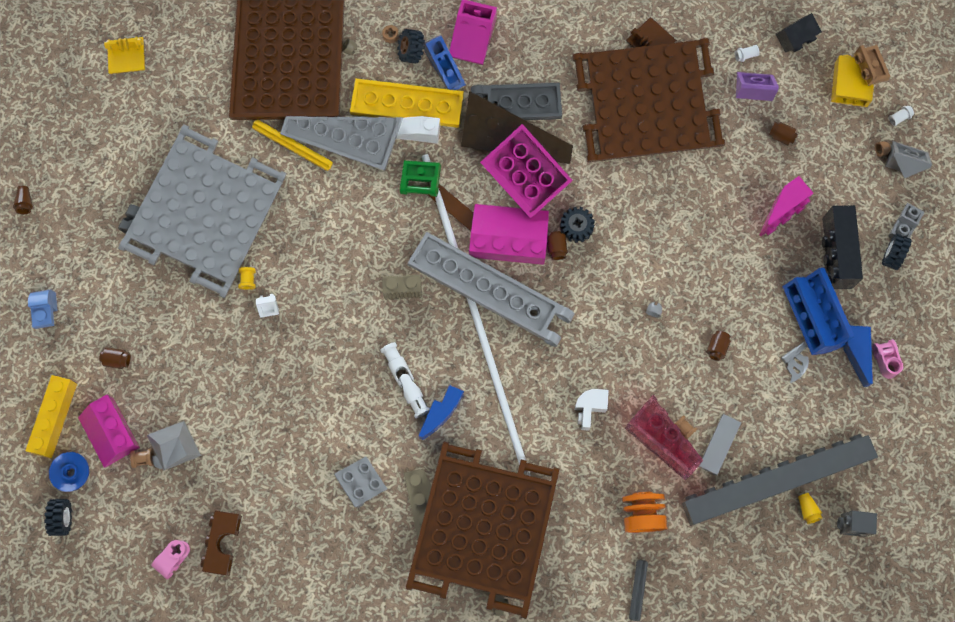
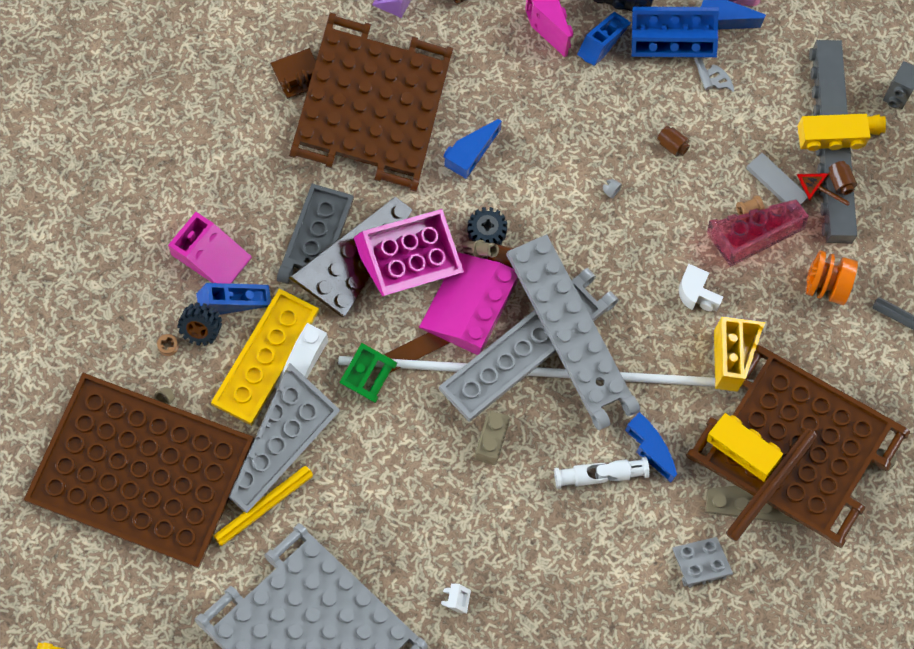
camera: 75 degrees left, 5 degrees down
yellow bush [238,267,256,290] -> none
none -> blue slope [443,119,502,179]
none -> dark tan axle [461,240,499,258]
none -> light grey hinge [506,234,640,431]
none -> blue slope [577,11,631,66]
none -> yellow brick [707,413,783,482]
none -> yellow wedge [714,317,766,392]
none -> reddish brown axle [726,428,817,541]
none -> yellow brick [797,114,870,151]
none -> piece [797,173,850,206]
none -> reddish brown brick [829,161,857,195]

